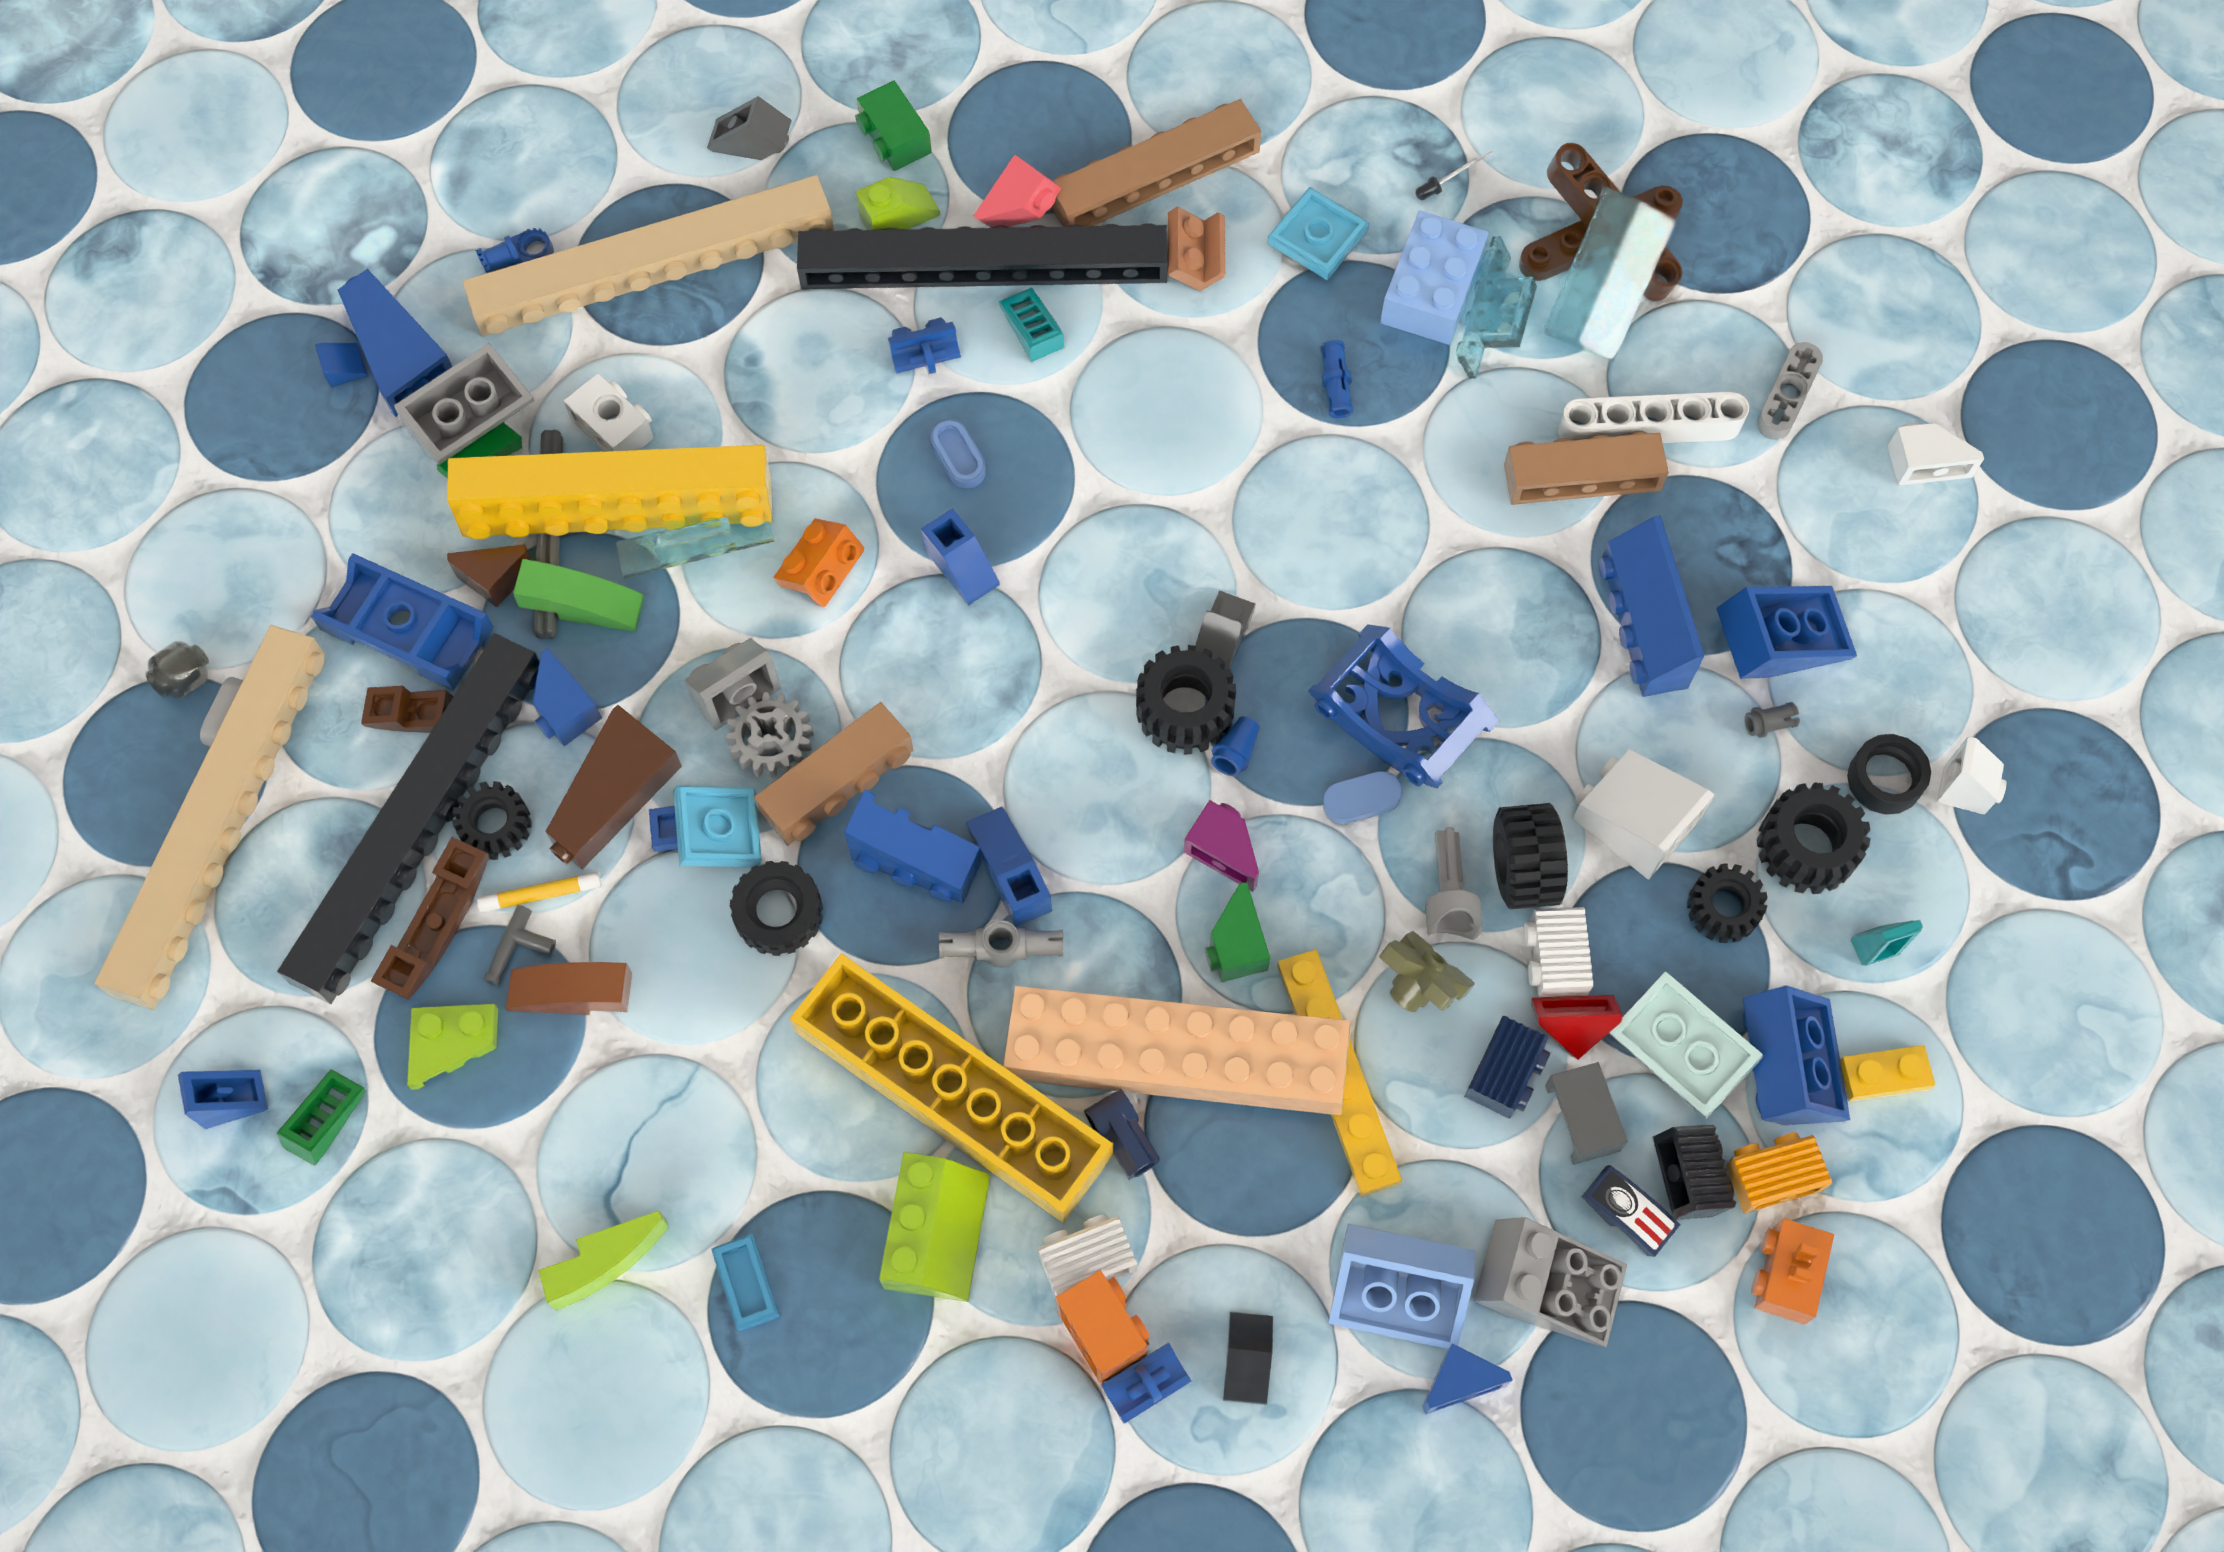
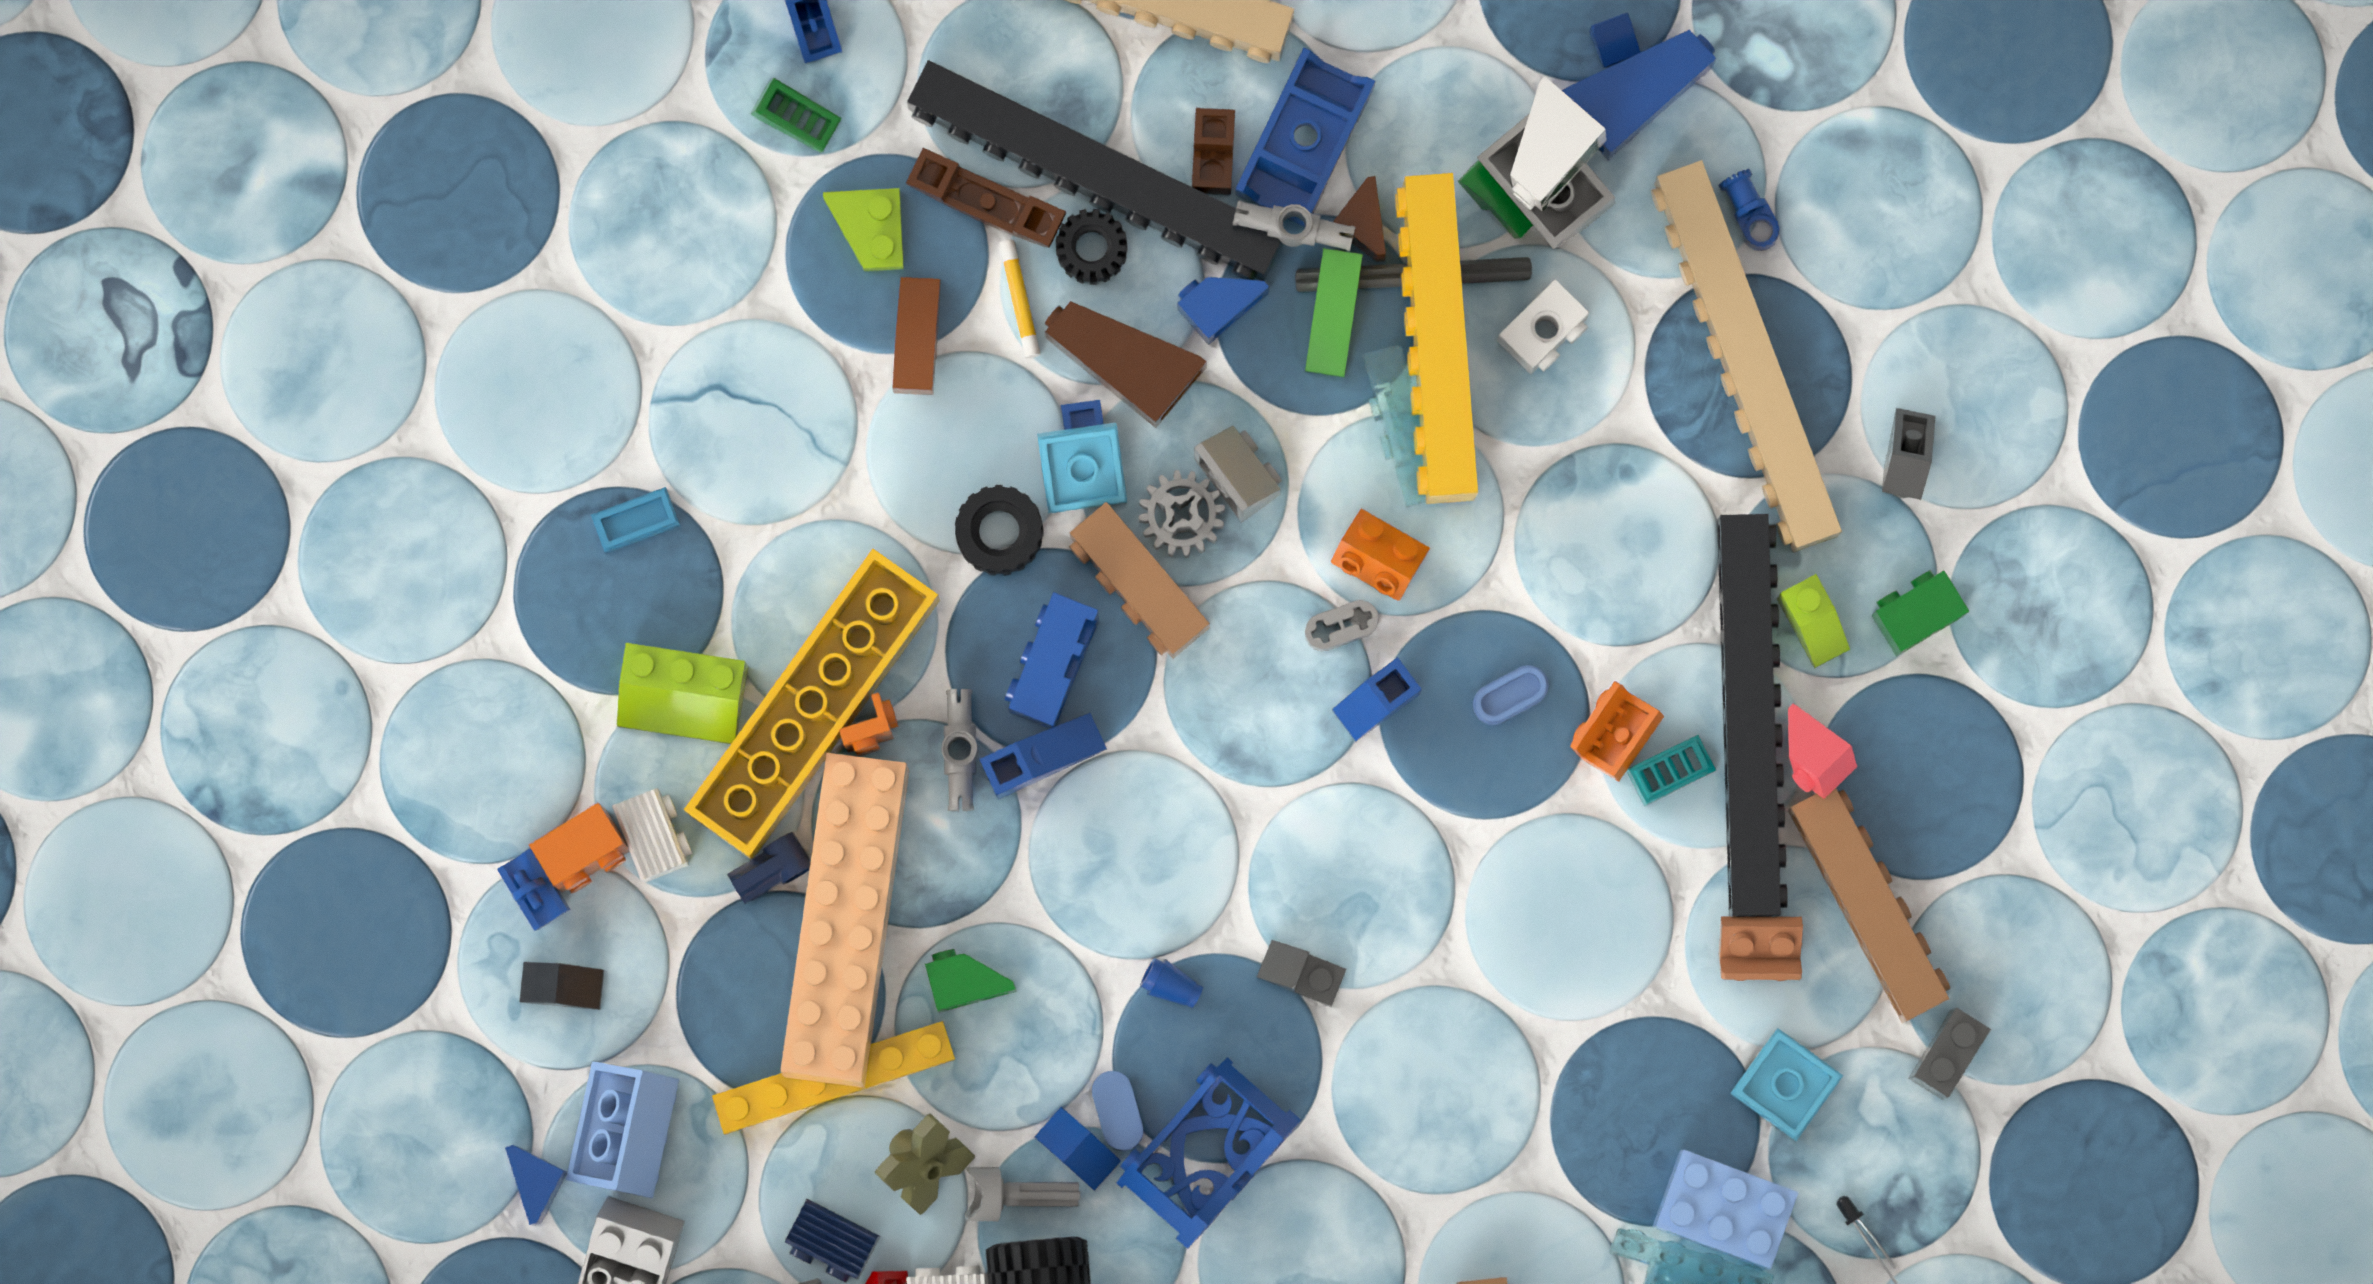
camera: 90 degrees right, 15 degrees up
dark grey piece [483,905,556,986] -> none
lime slope [538,1211,669,1311] -> none
blue hips [888,317,961,374] -> none
black tyre [1136,645,1236,755] -> none
magenta slope [1184,800,1259,892] -> none
blue pin [1320,340,1353,418] -> none
none -> orange bracket [839,692,899,756]
none -> blue slope [1034,1107,1121,1191]
none -> light grey pin [1233,200,1355,251]
none -> light grey beam [1305,600,1379,652]
none -> white slope [1510,76,1607,212]
none -> orange bracket [1570,681,1664,782]
none -> dark grey brick [1908,1007,1991,1100]

